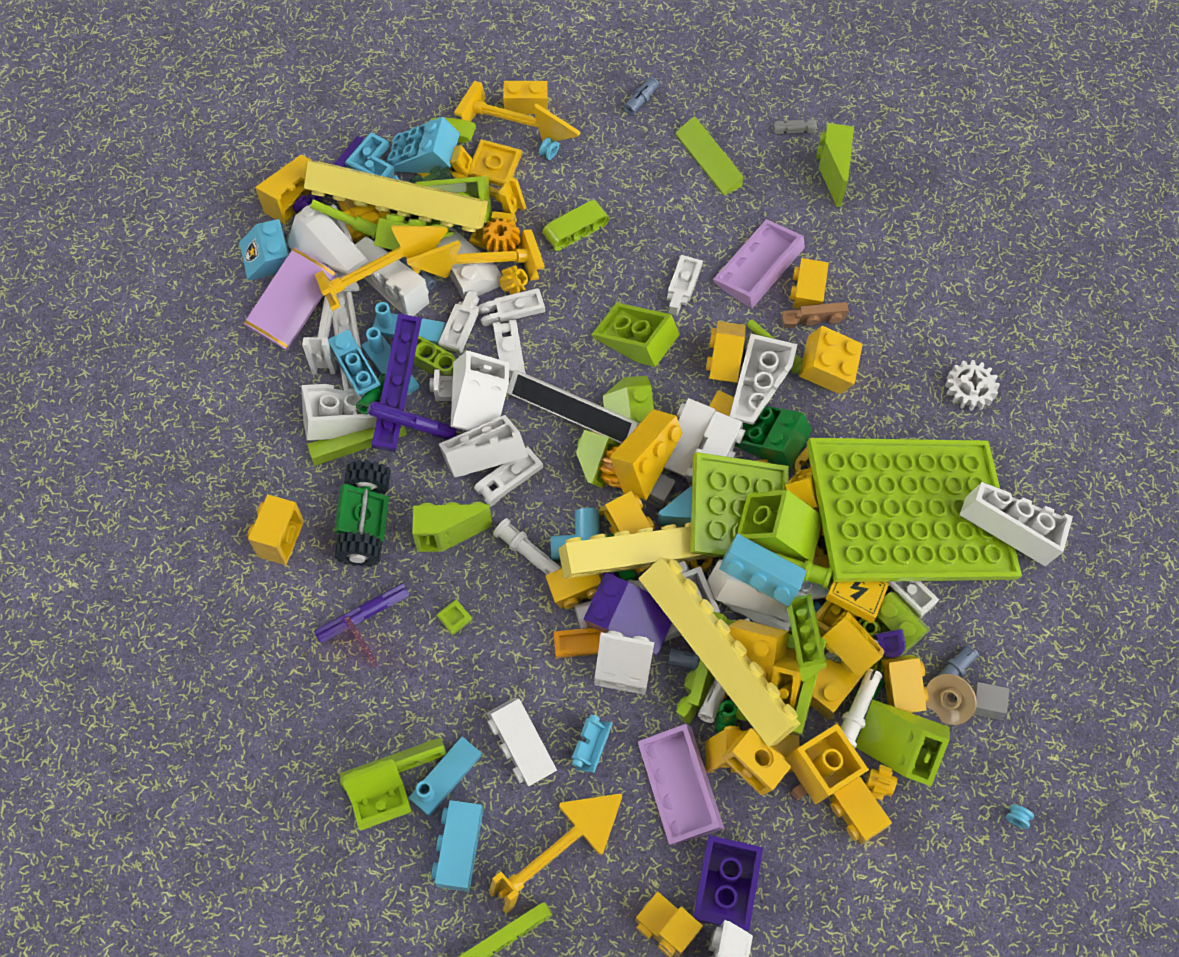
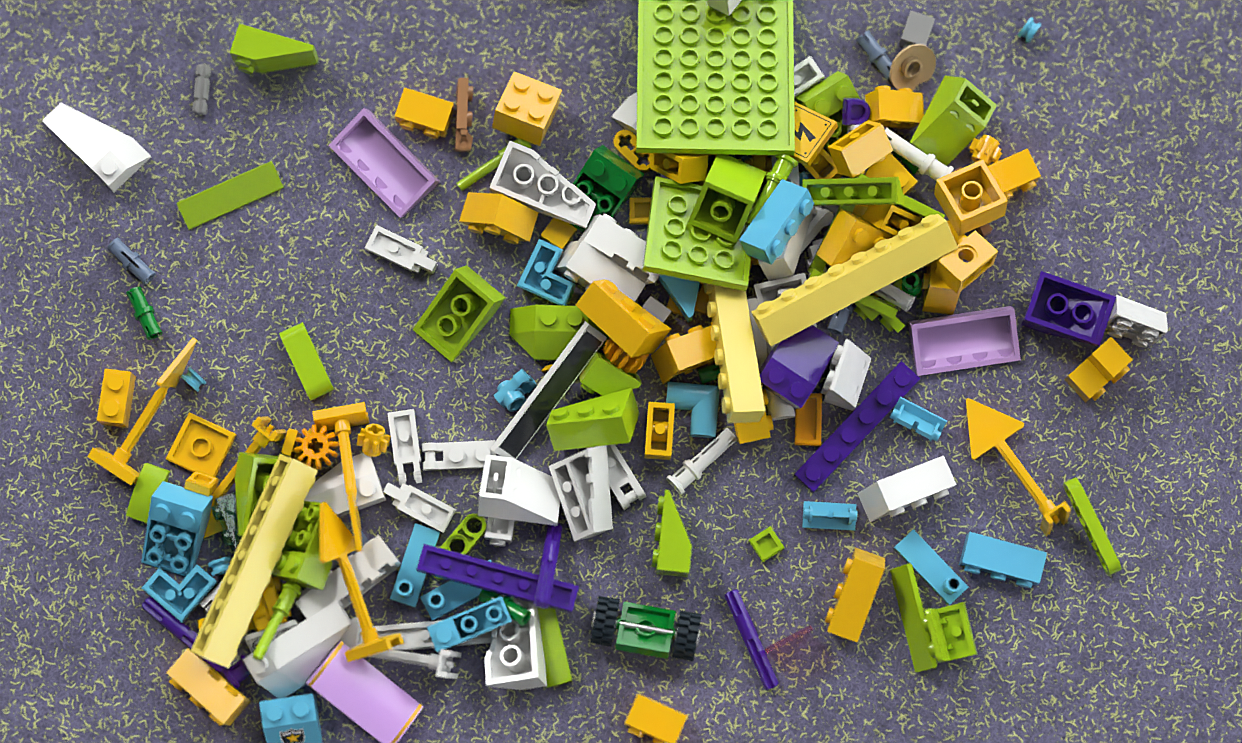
camera: 85 degrees left, 15 degrees up
none -> white wedge [42,103,151,192]
none -> green pin [126,286,163,340]
none -> medium azure plate [494,369,537,412]
none -> medium azure brick [517,239,576,306]
none -> lime wedge [546,387,640,451]
none -> yellow brick [644,402,675,460]
none -> dark purple plate [794,361,921,493]
none -> medium azure hinge [802,501,857,531]
none -> yellow wedge [824,547,885,643]

